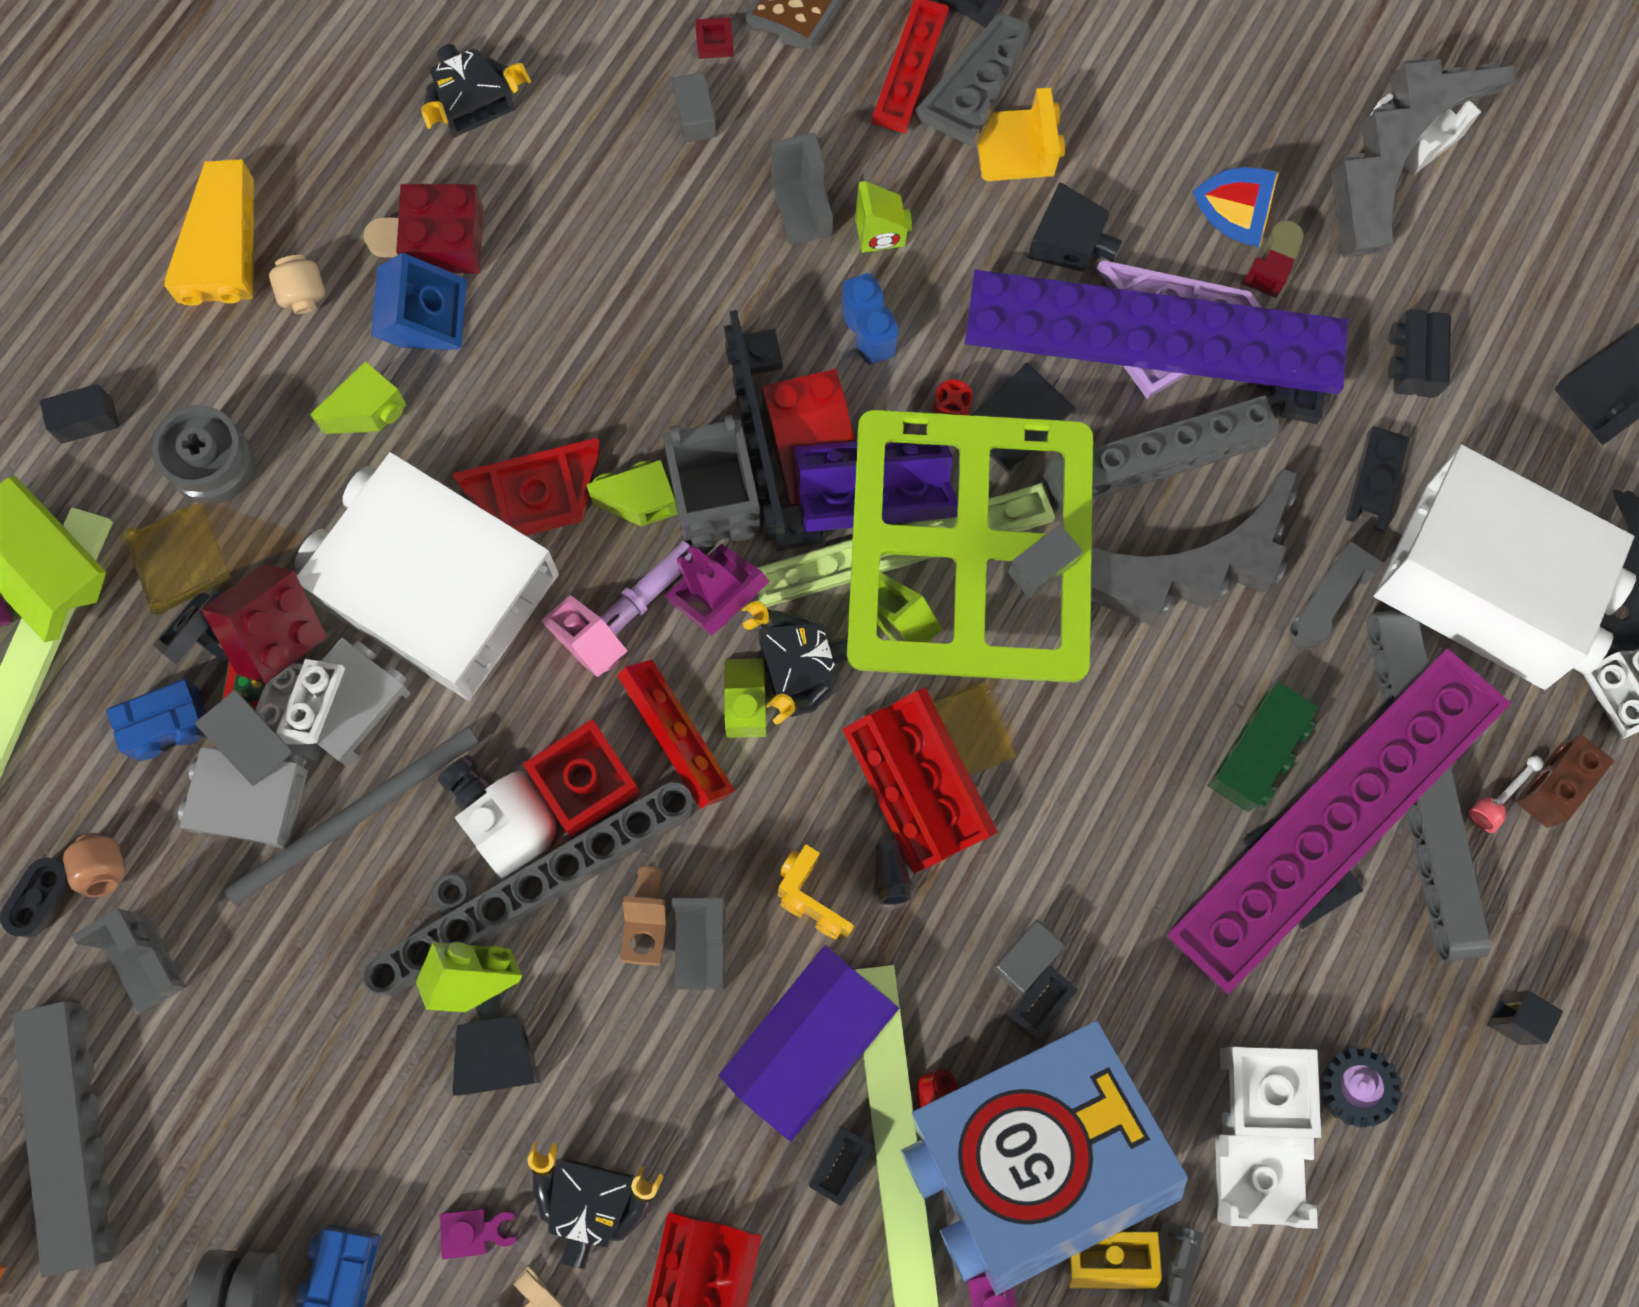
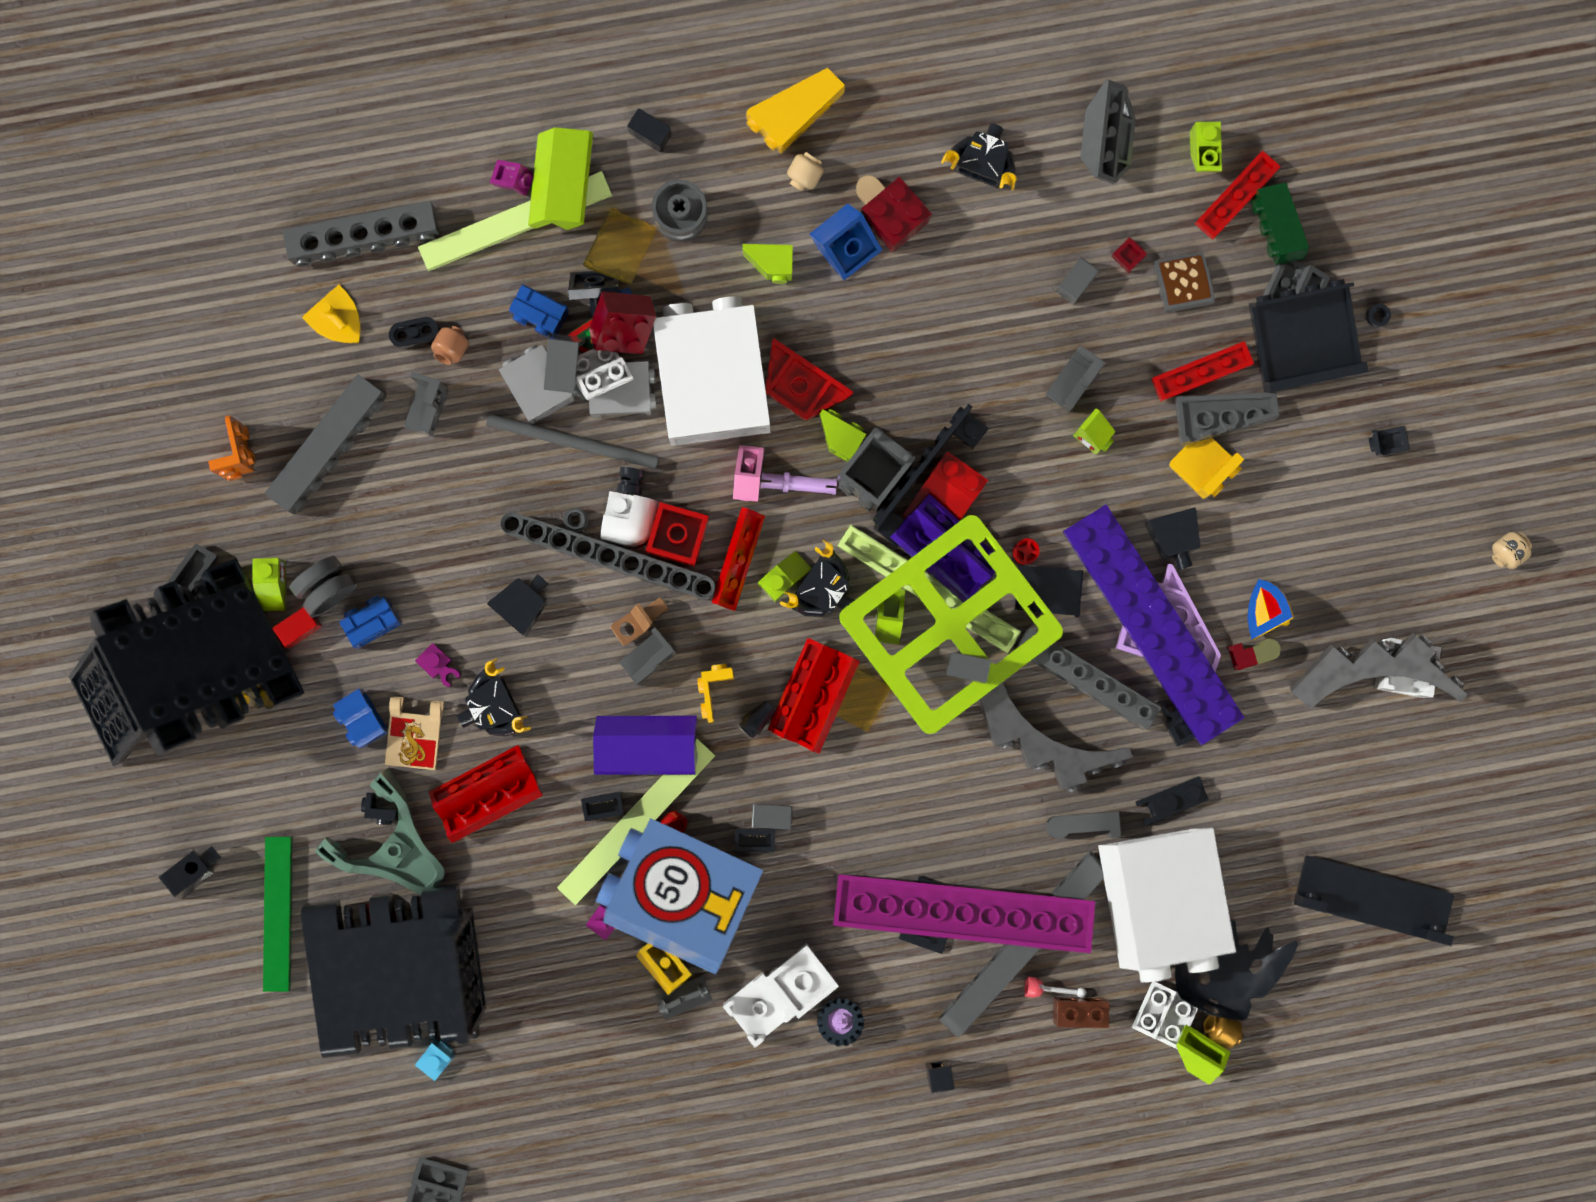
camera: 50 degrees right, 10 degrees up
lime slope [416,942,522,1012] -> none
magenta plate [665,543,769,636] -> none
blue brick [841,273,898,365] -> none
dark green brick [1207,681,1319,812] -> none
black brick [1388,309,1451,398] -> none

